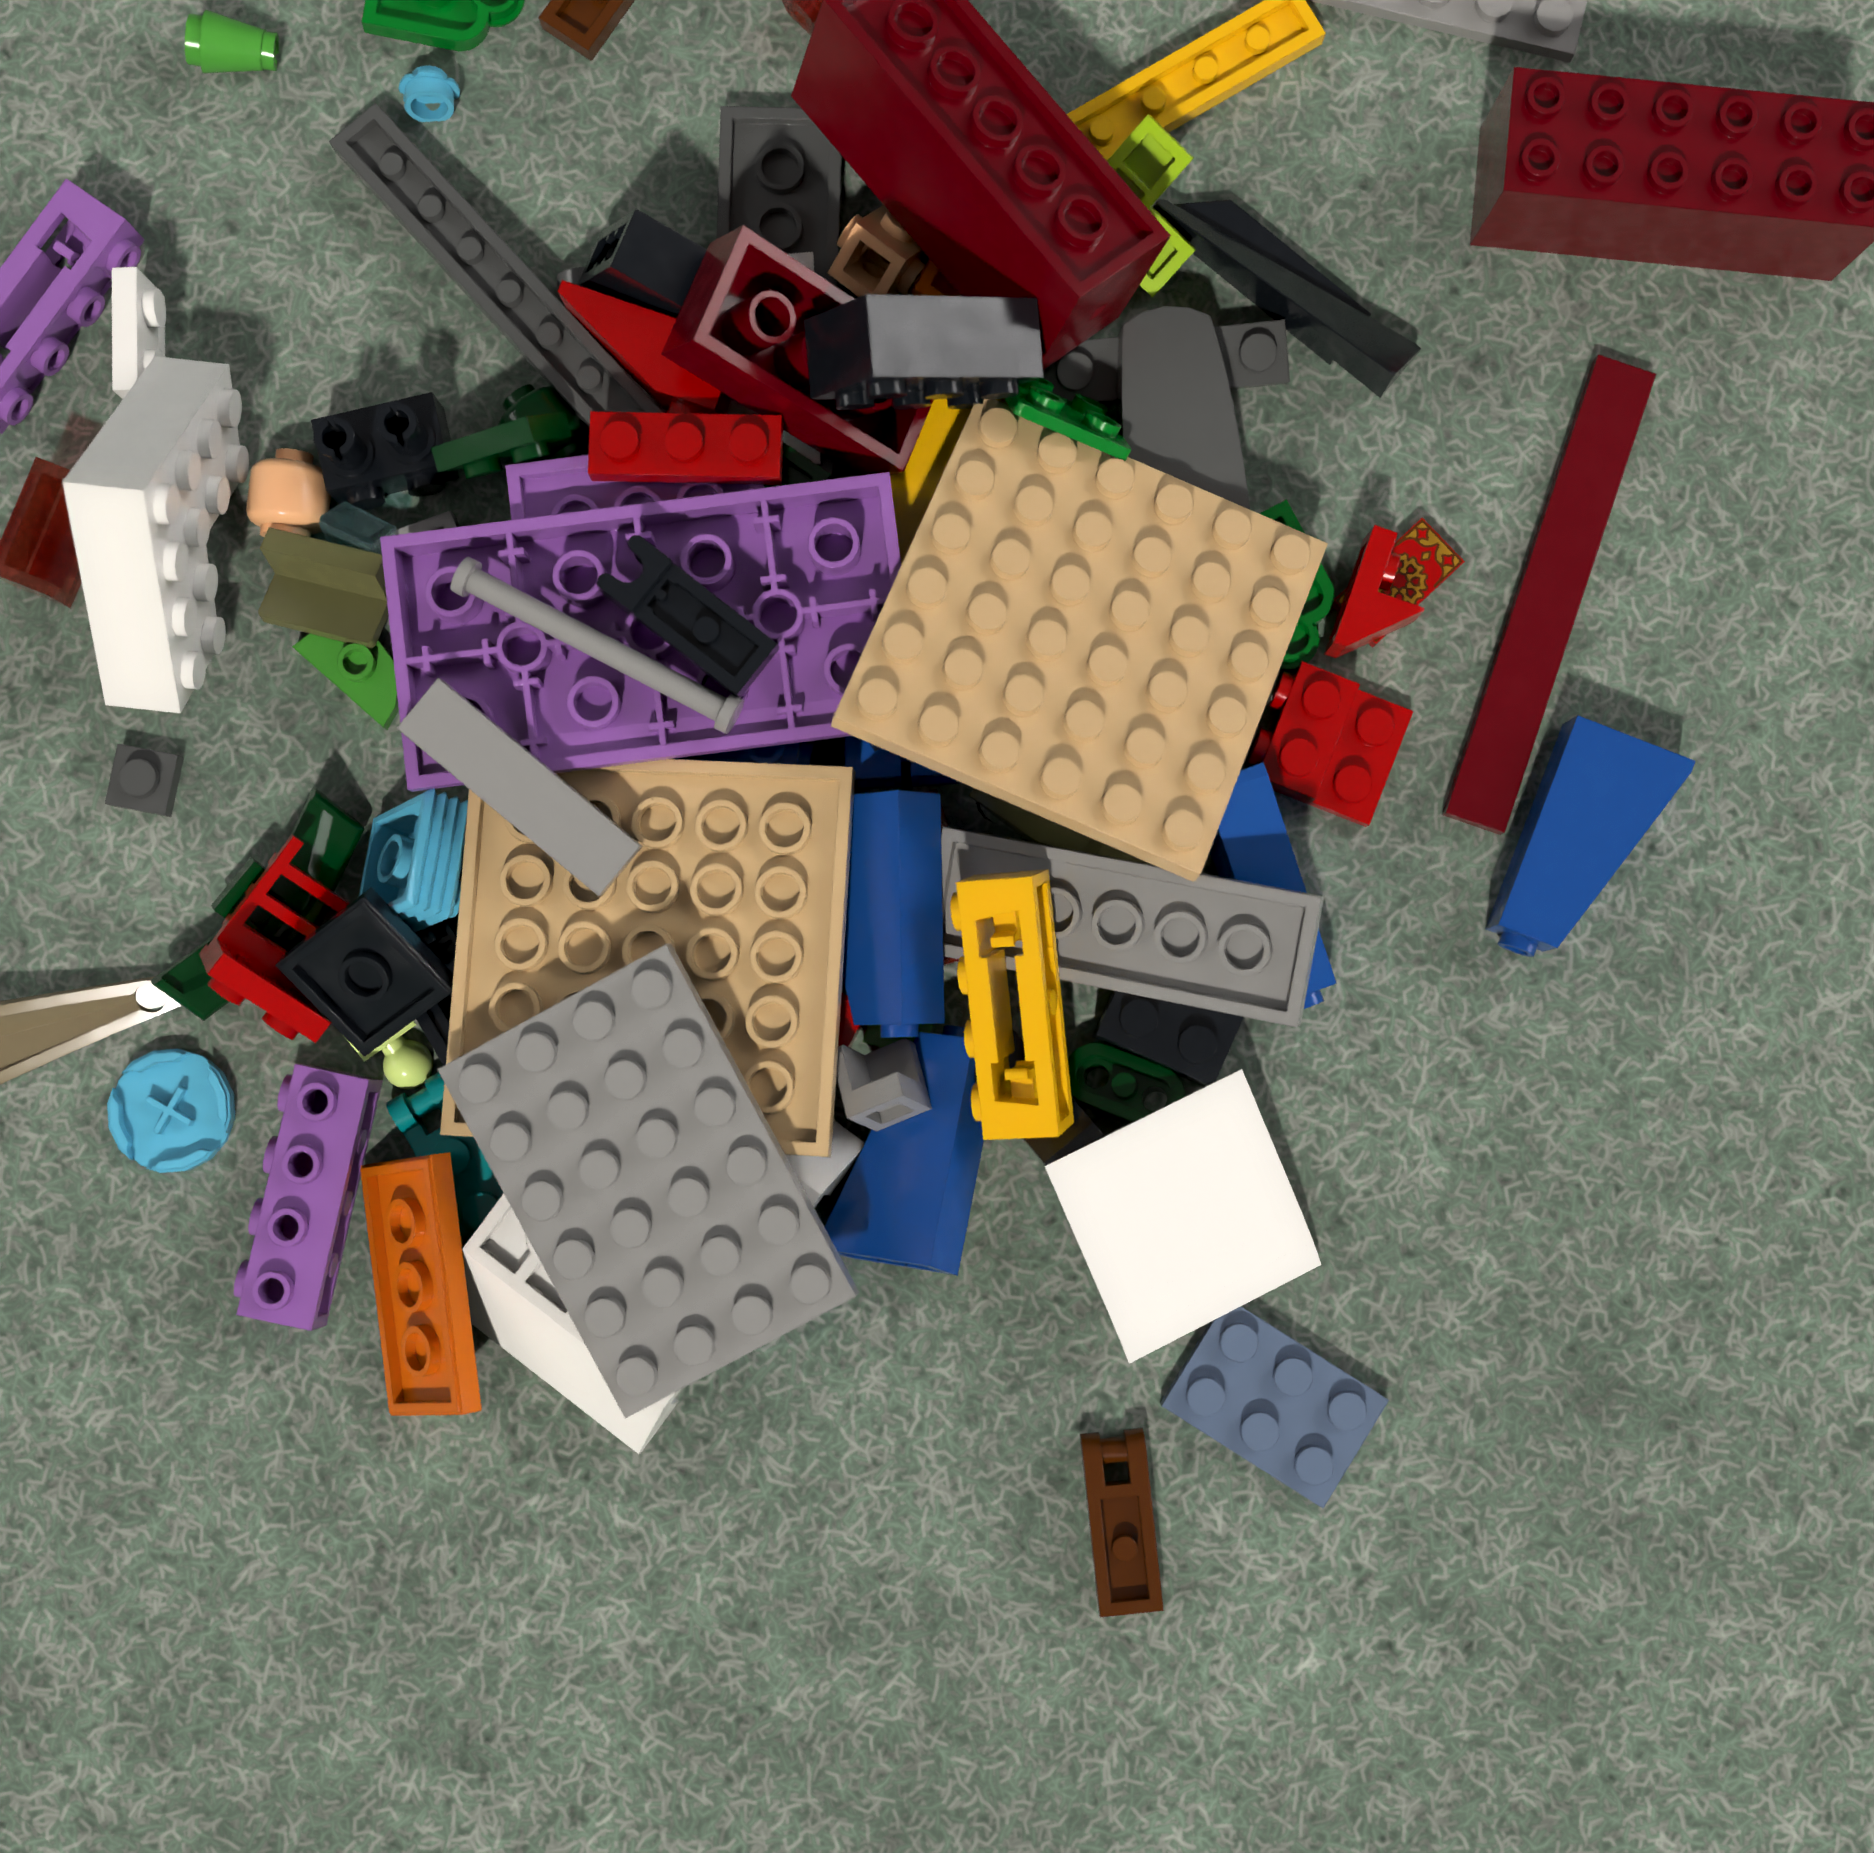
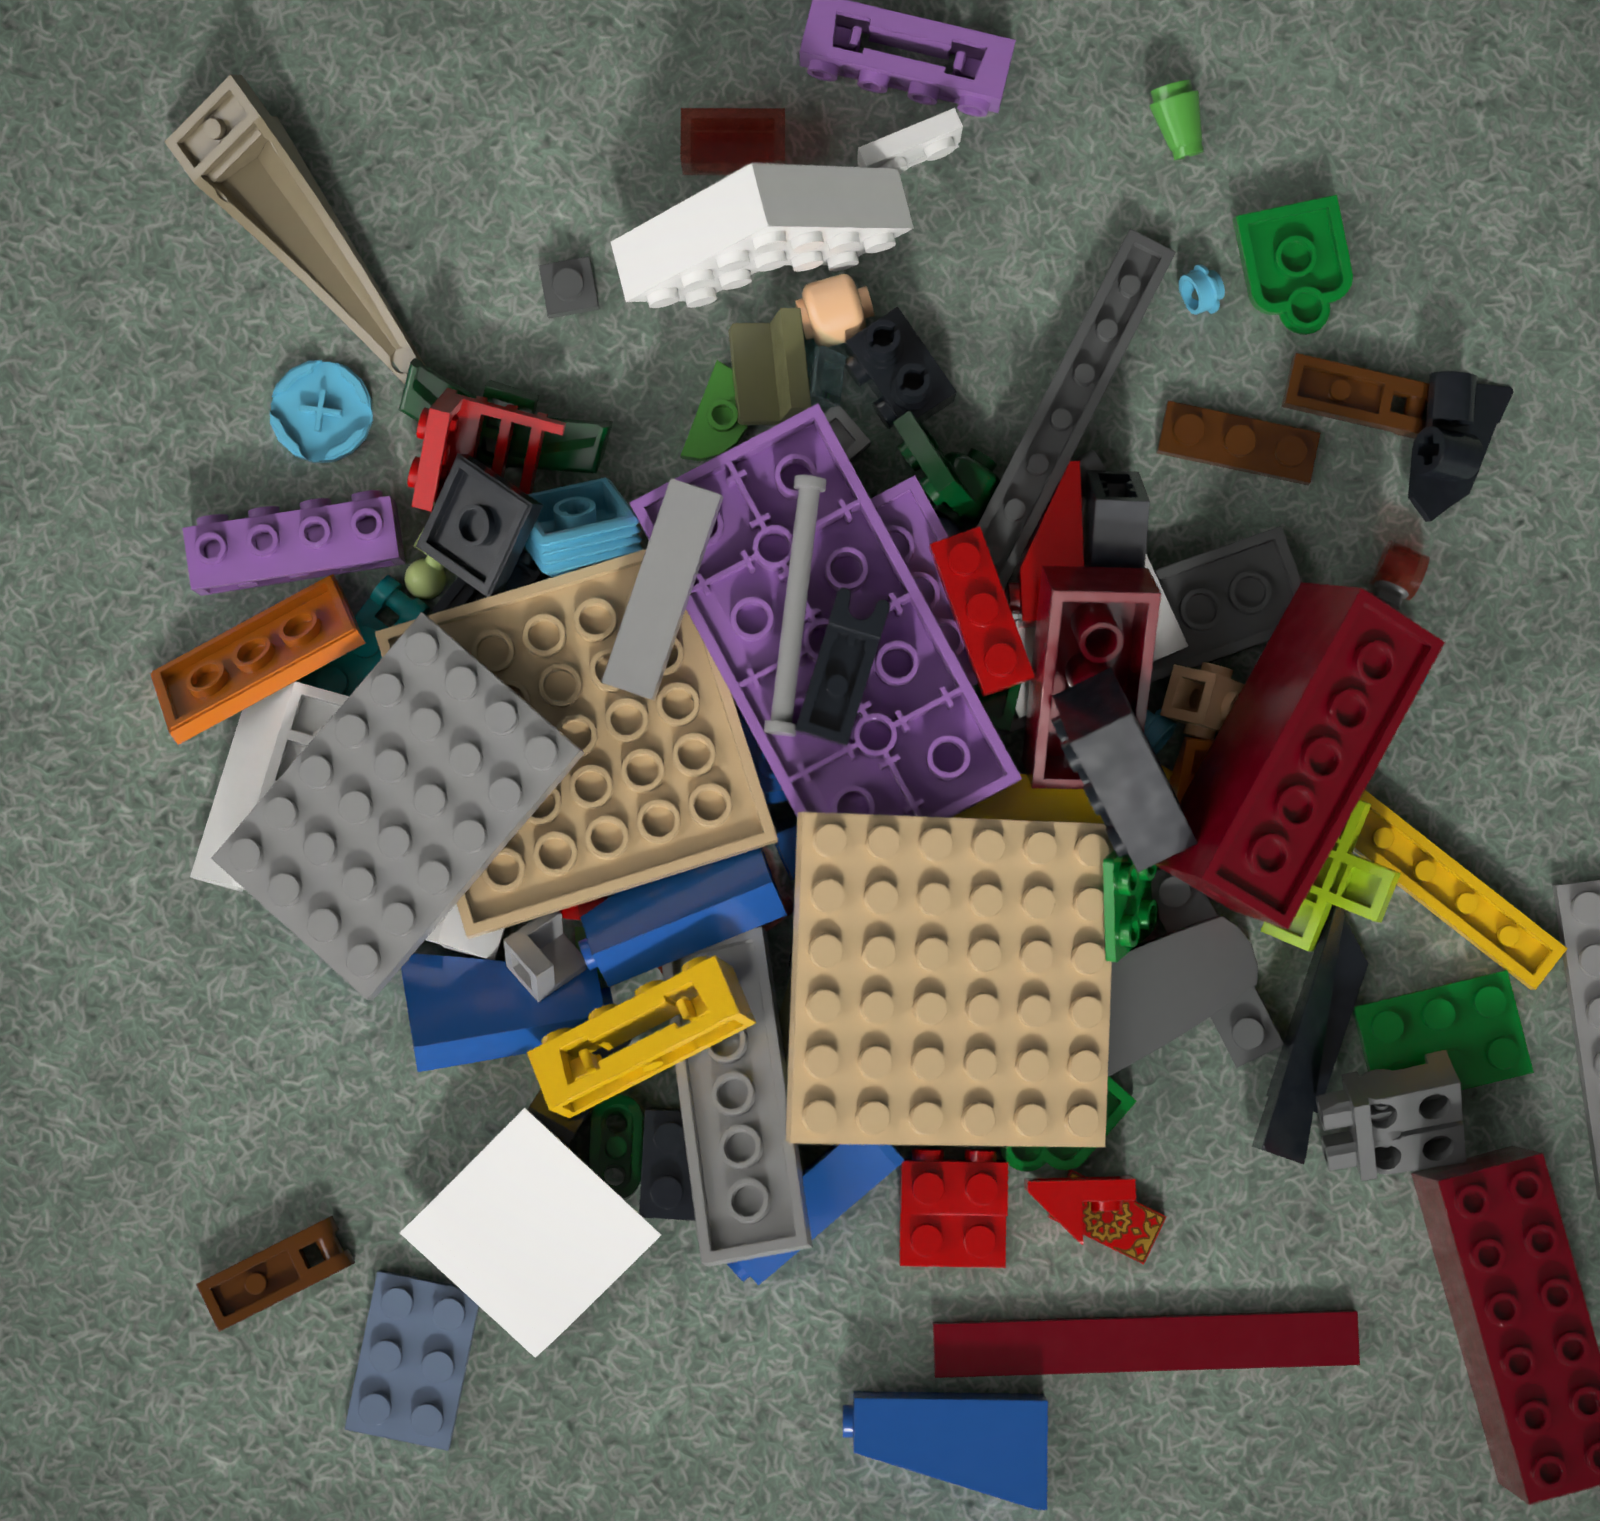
camera: 70 degrees right, 0 degrees up
none -> reddish brown plate [1156,400,1321,485]
none -> dark grey hips [1316,1050,1466,1181]
none -> green plate [1353,970,1534,1090]

